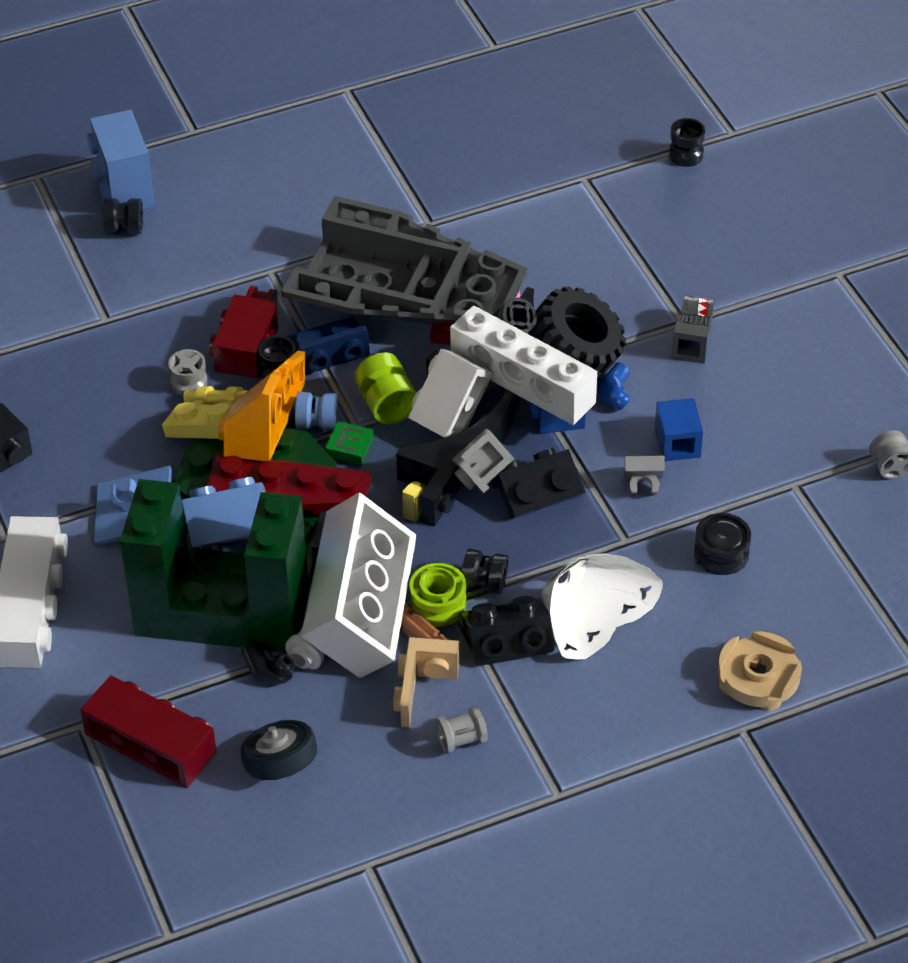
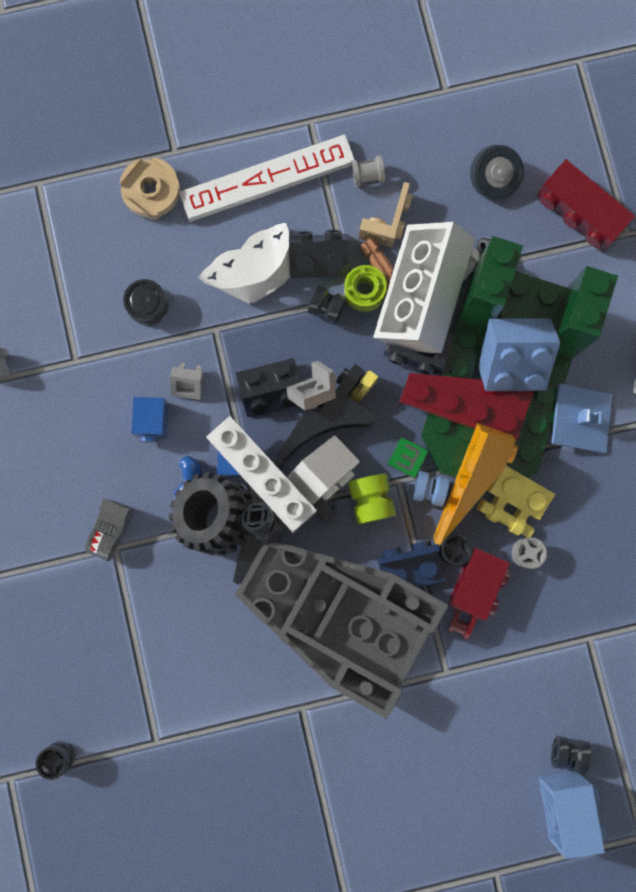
camera: 170 degrees left, 35 degrees up
none -> white tile [179,134,355,222]

